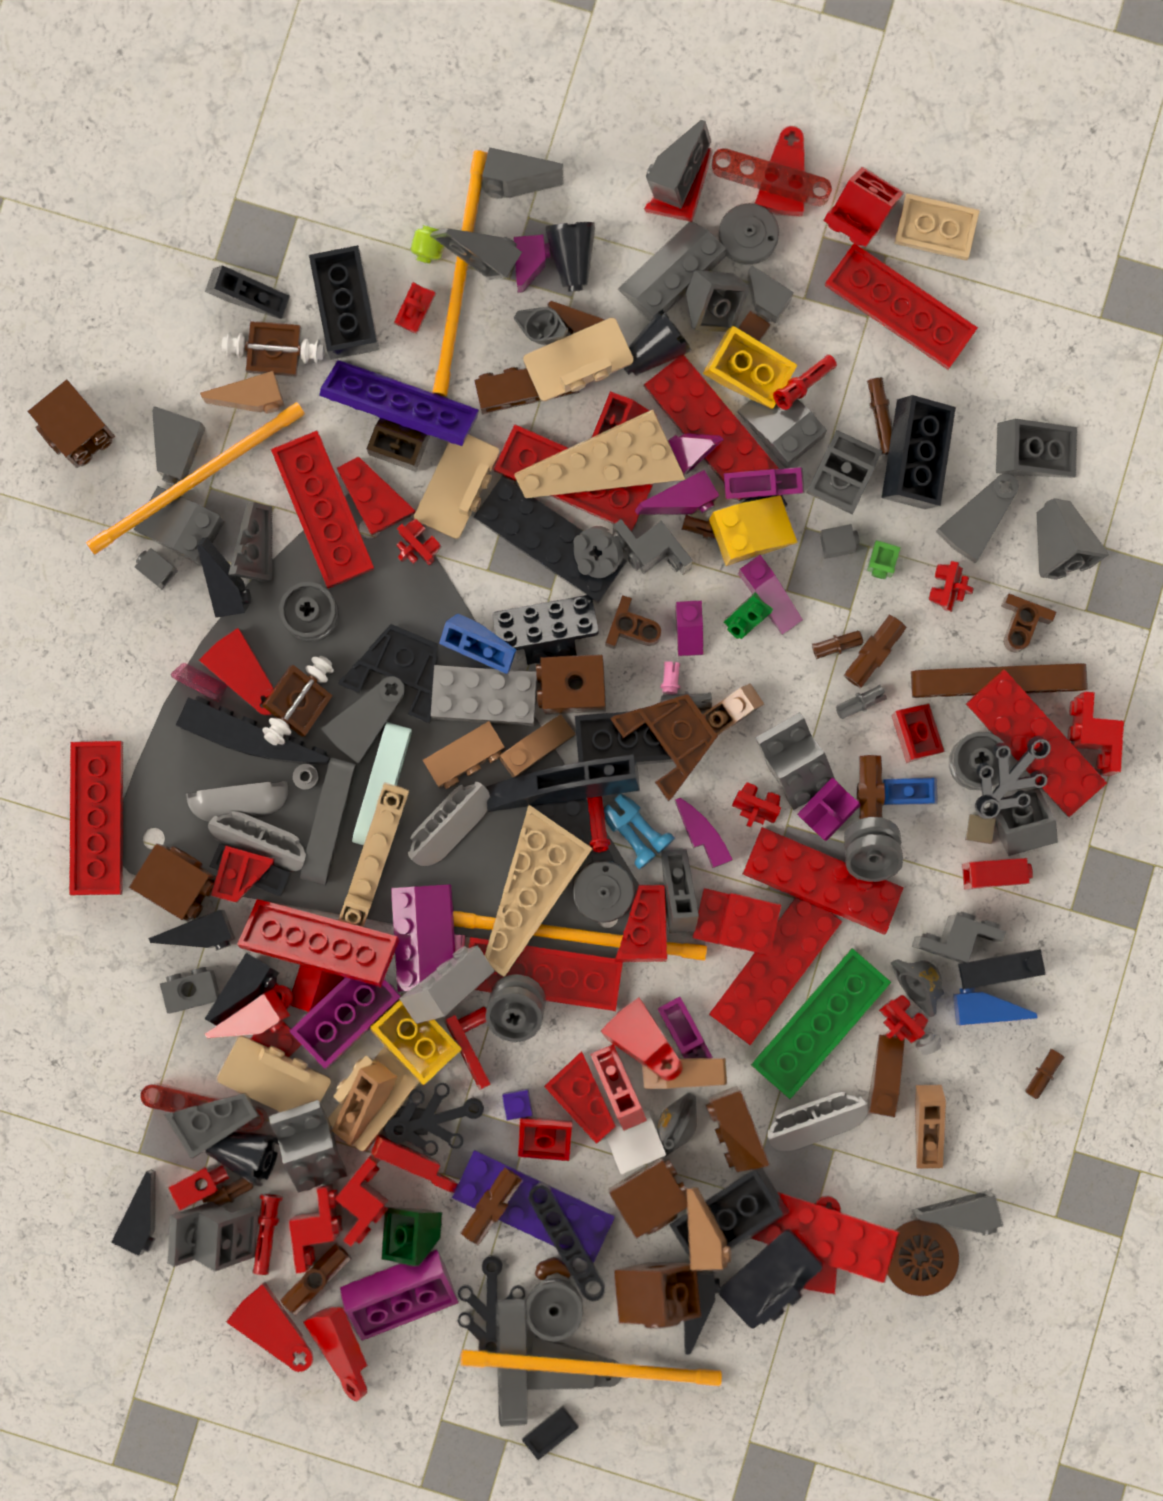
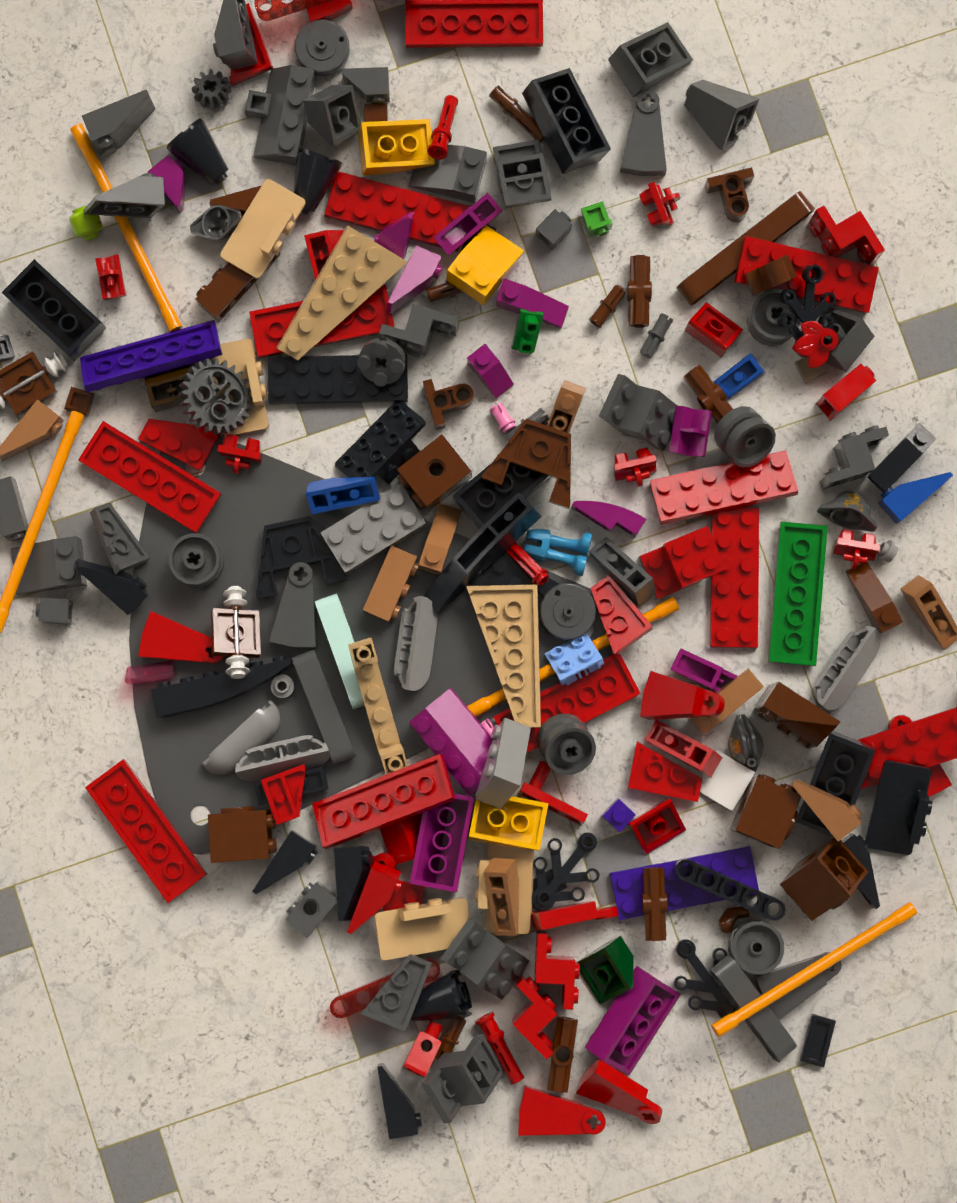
camera: 40 degrees left, 0 degrees up
none -> reddish brown tile [64,387,95,416]
none -> dark grey gear [178,358,253,435]
none -> dark grey gear [192,69,231,110]
none -> dark grey slope [245,90,272,117]
none -> light blue hinge [544,633,604,686]
none -> reddish brown tile [743,255,797,296]
none -> red plate [792,321,839,368]

